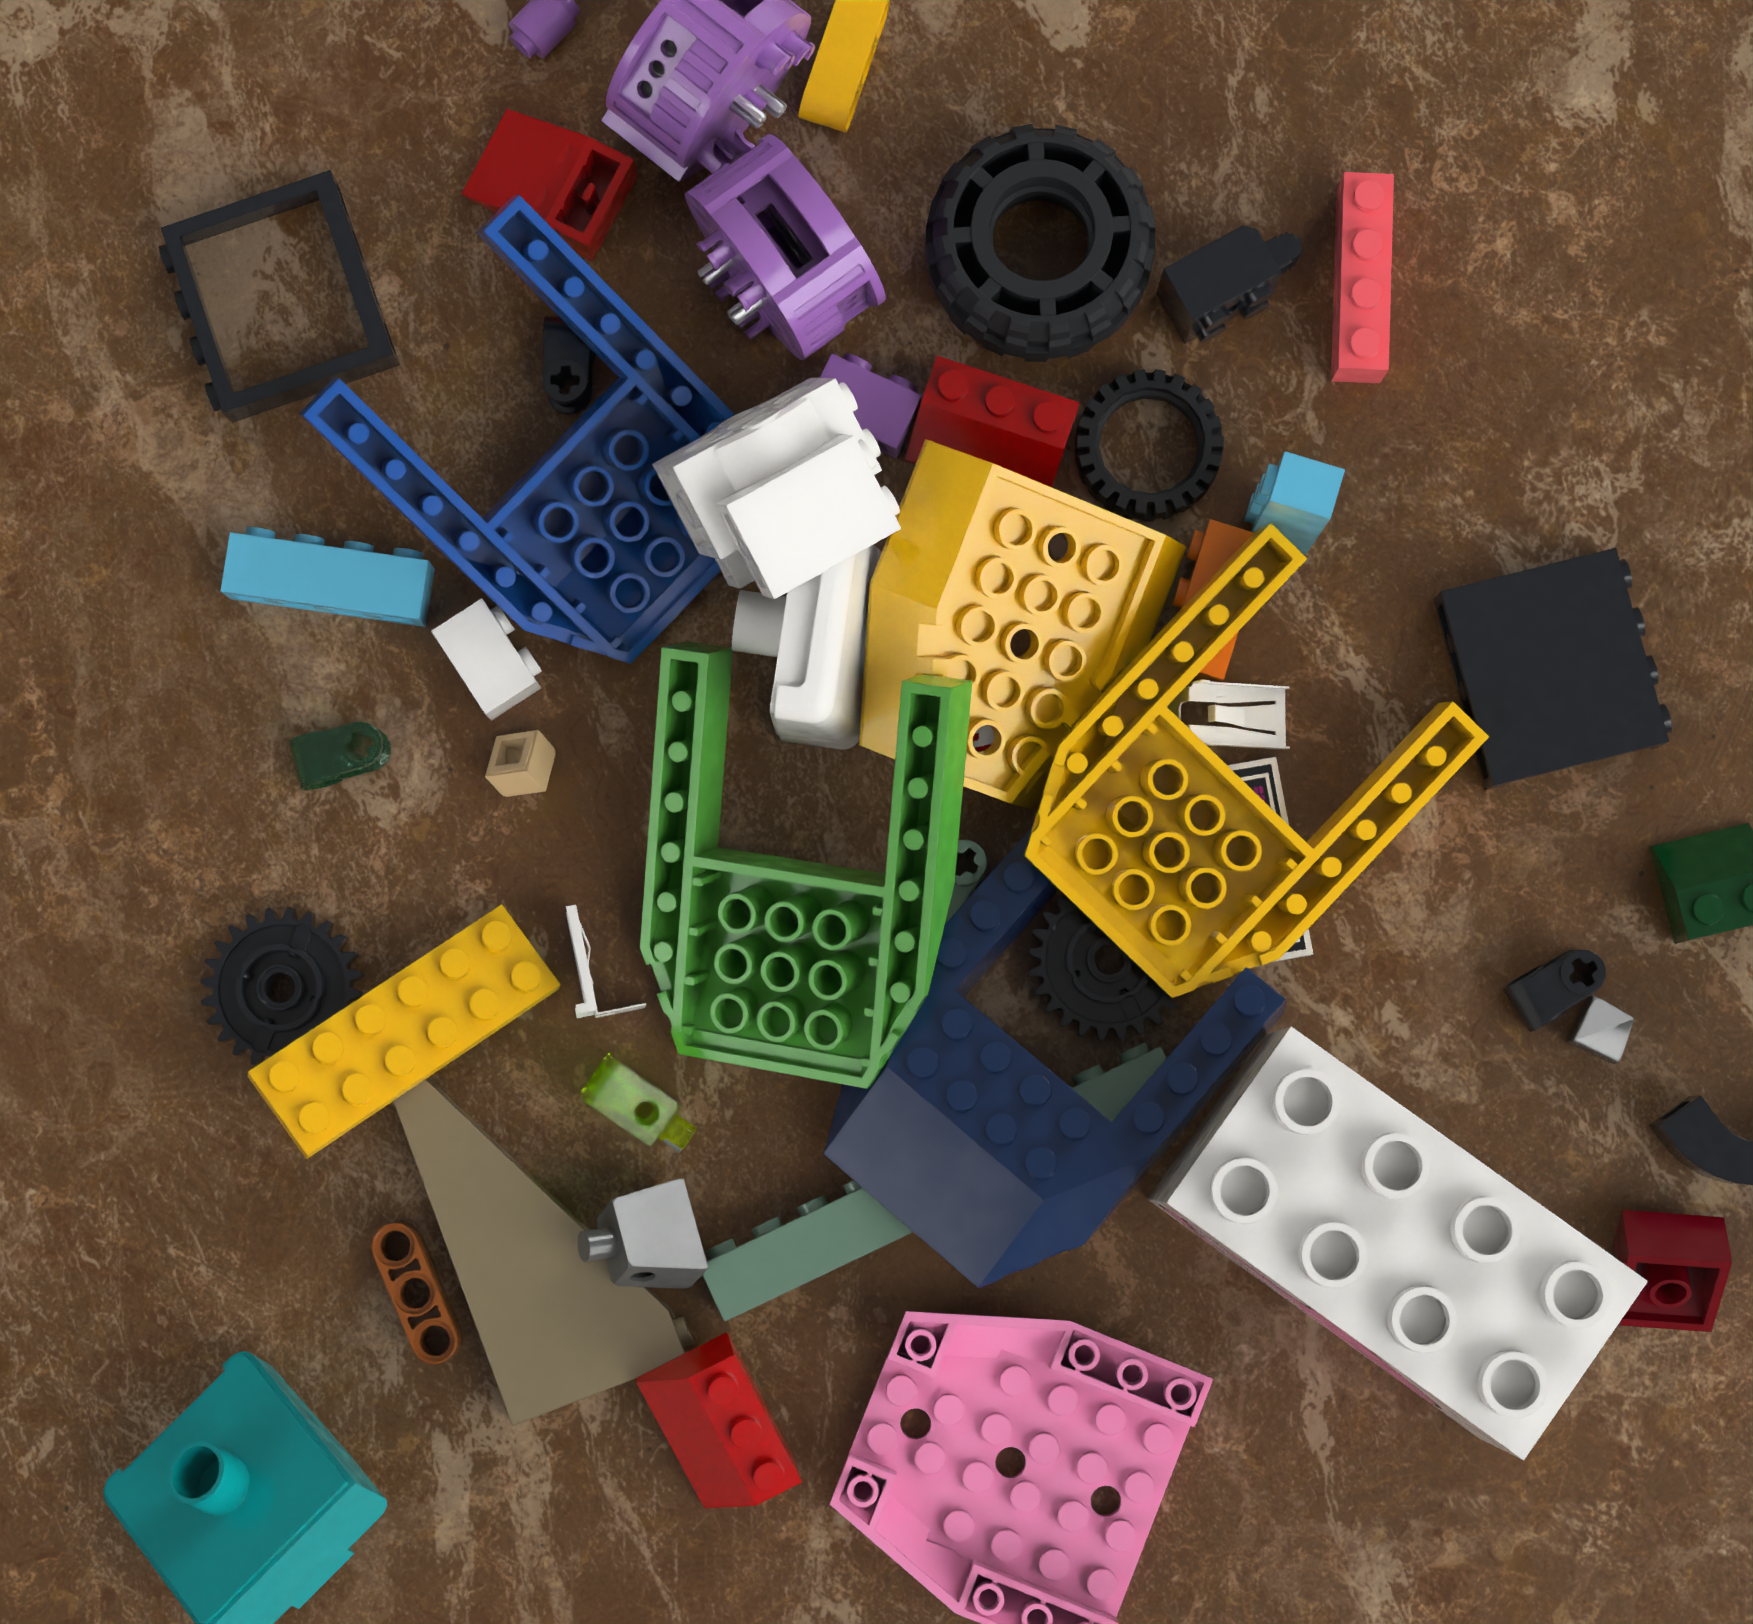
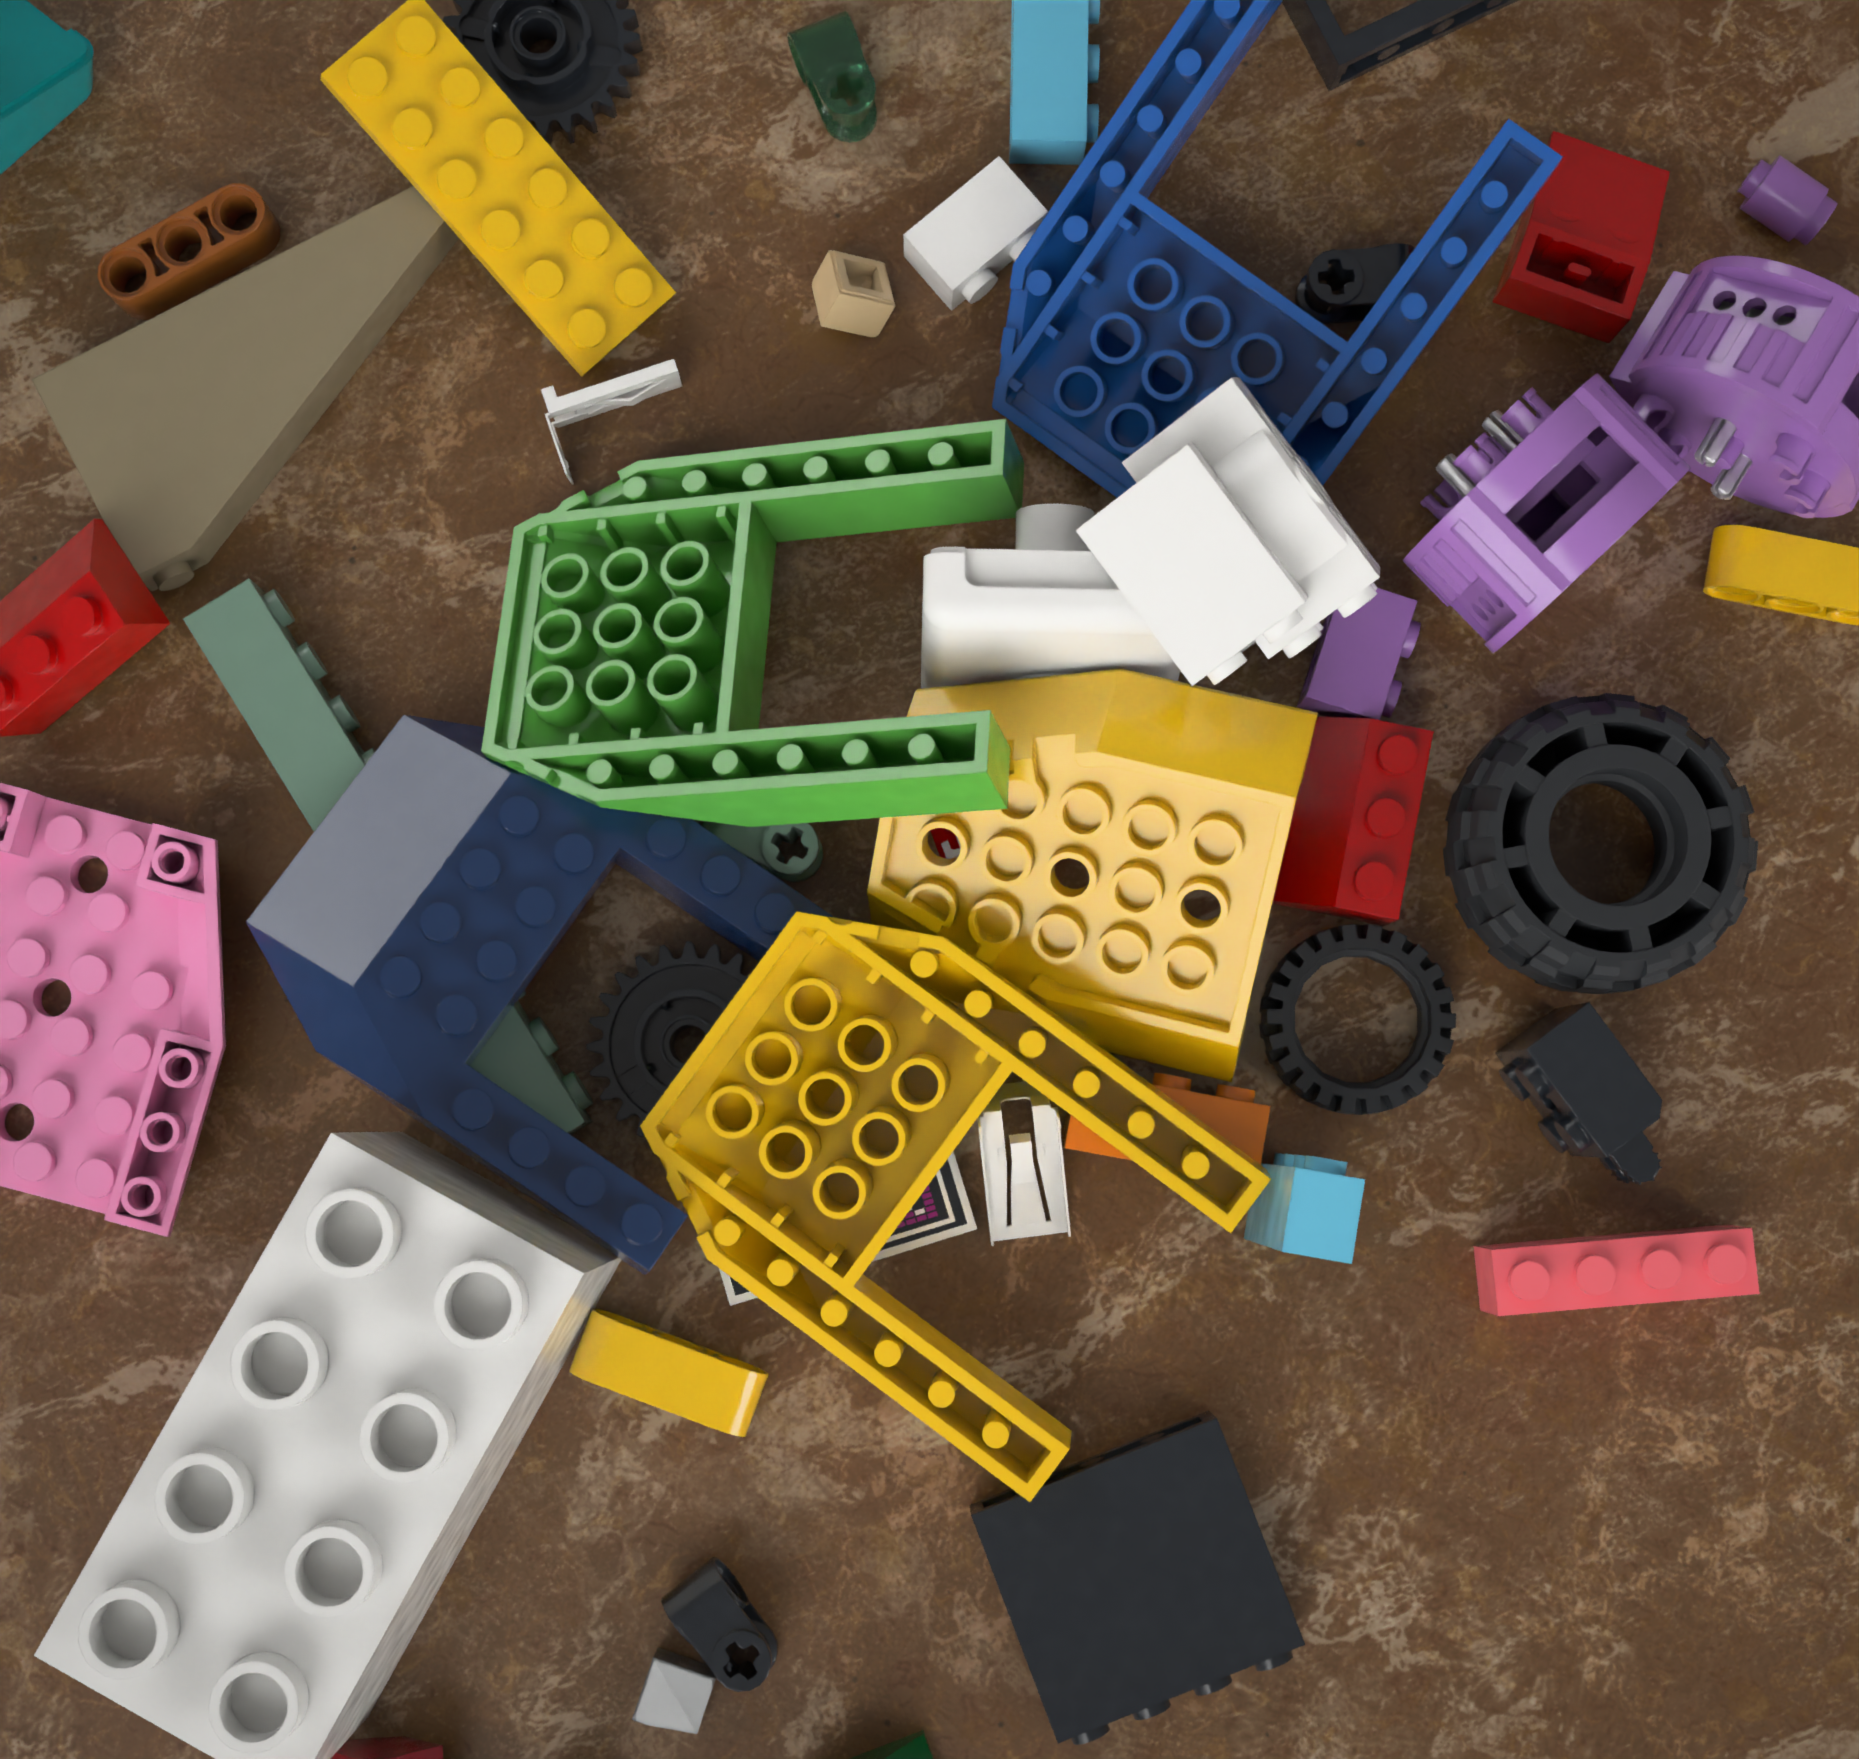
camera: 75 degrees right, 0 degrees up
torso [578,1178,708,1289] -> none
clear neon green torso [579,1052,697,1153] -> none
none -> yellow beam [569,1308,768,1437]

